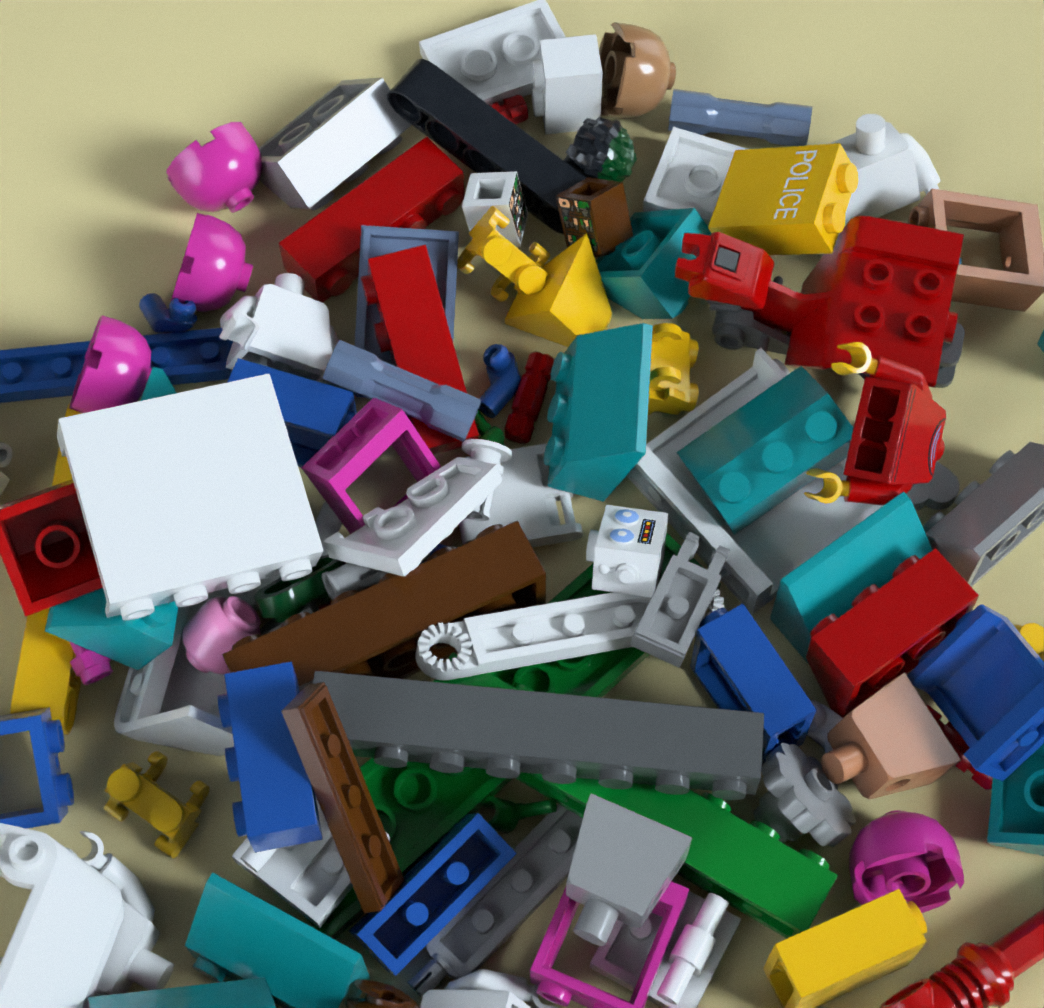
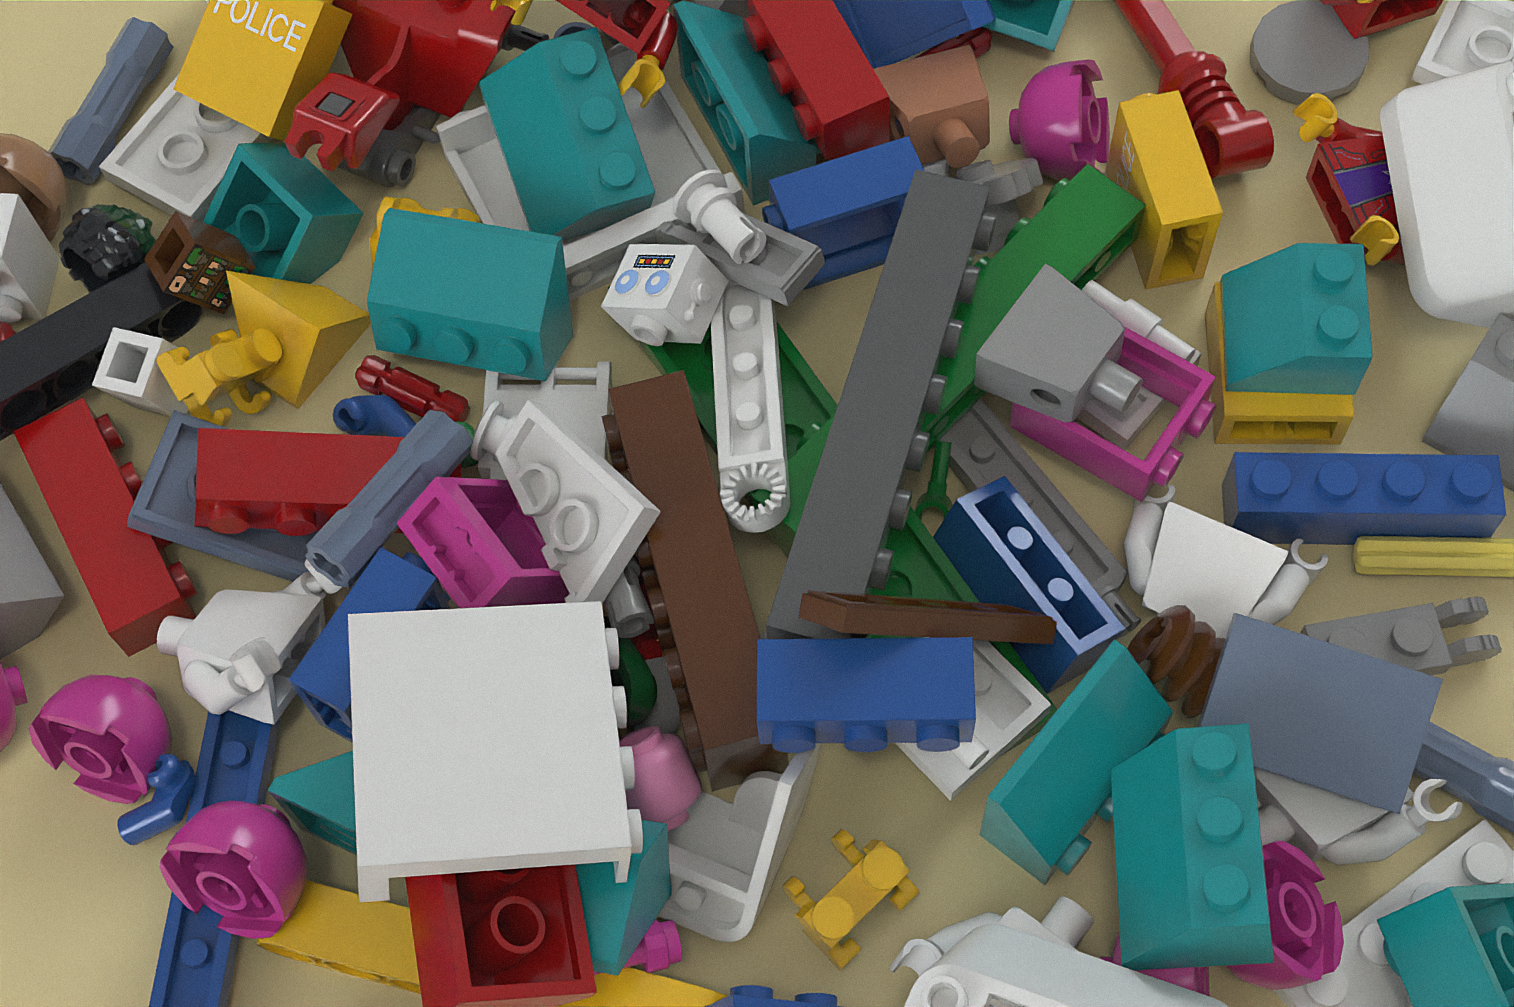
camera: 75 degrees left, 0 degrees up
none -> white pin [673,169,767,264]

